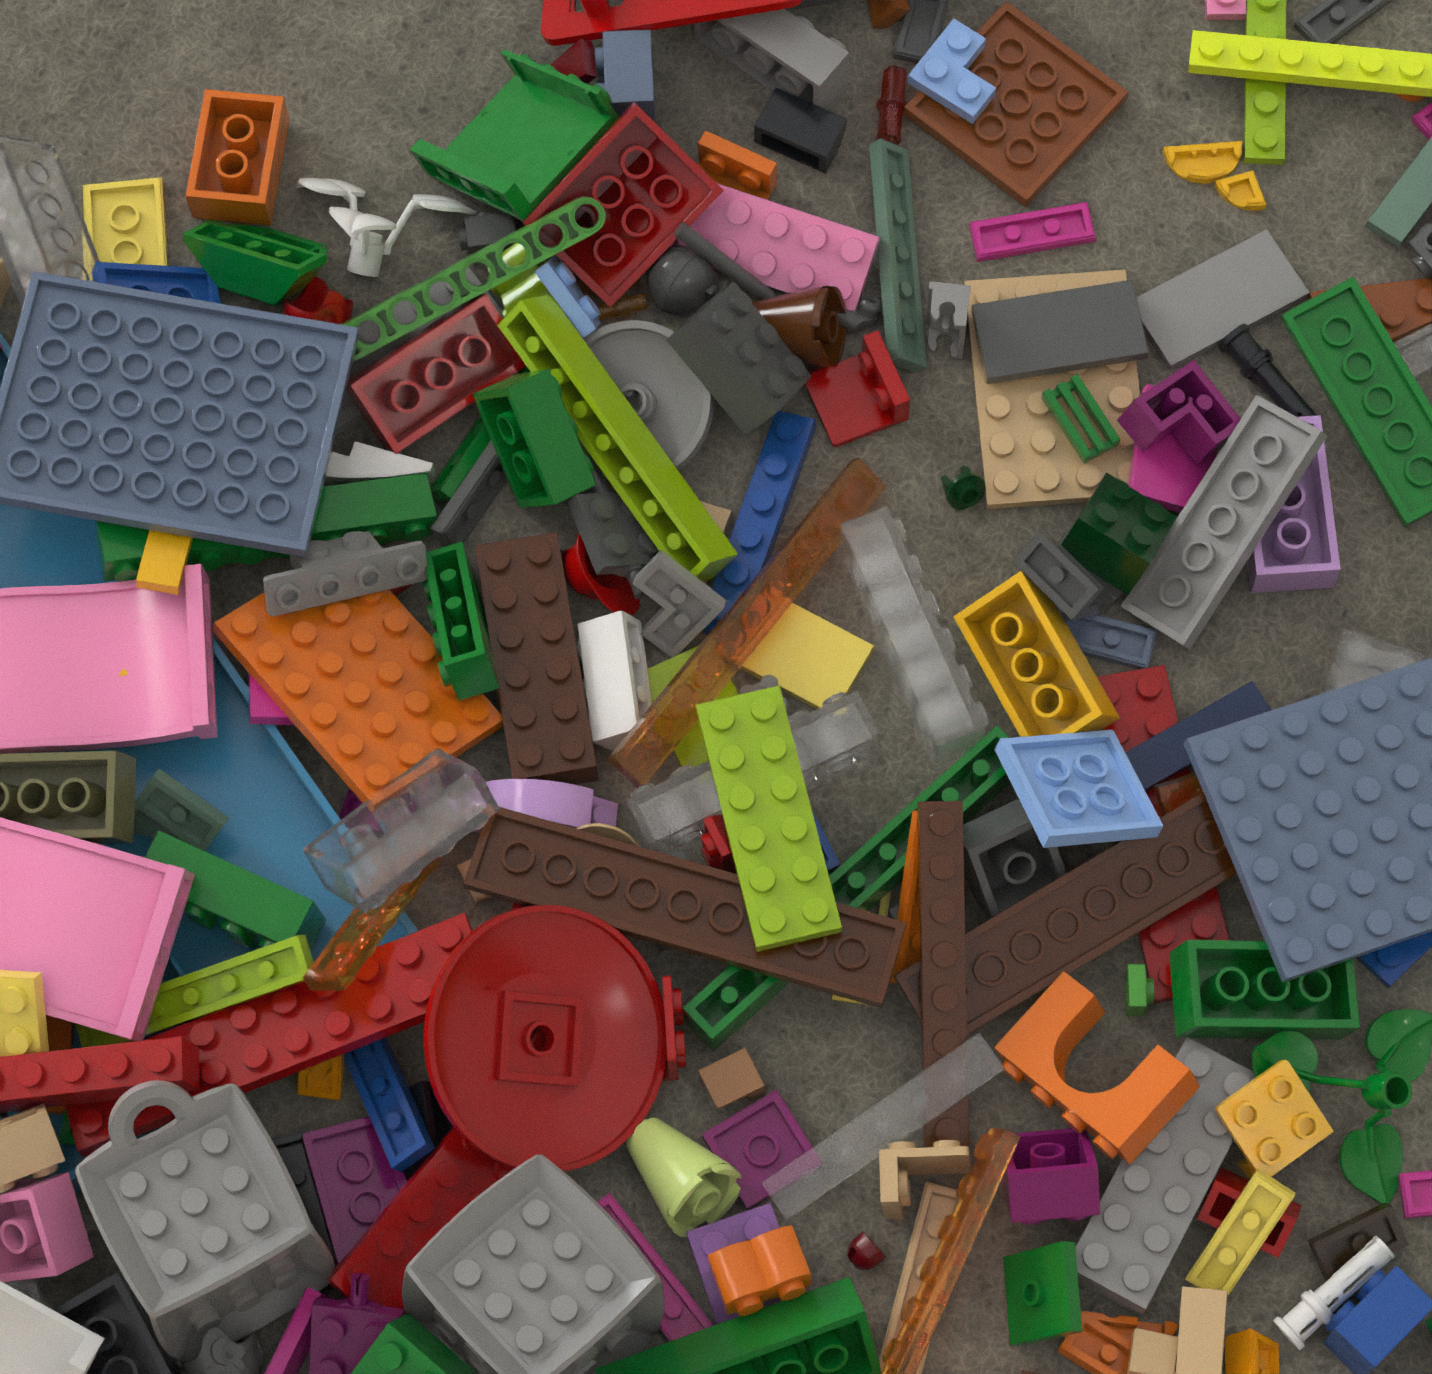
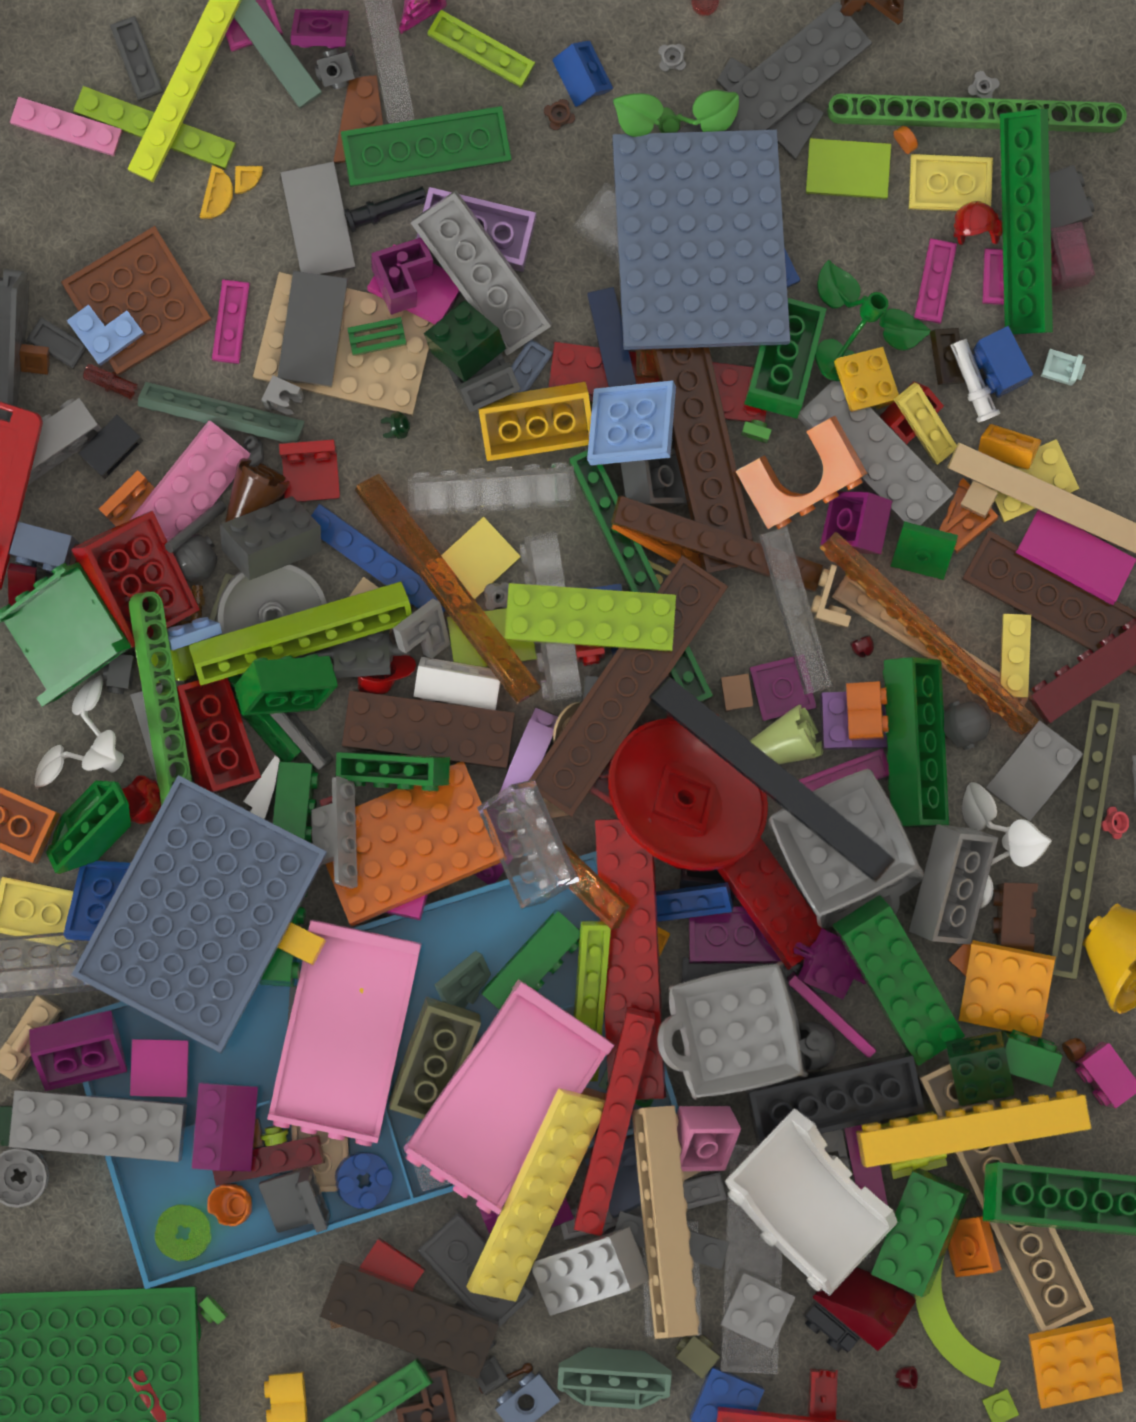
camera: 75 degrees left, 15 degrees up
none -> black beam [649,676,895,882]

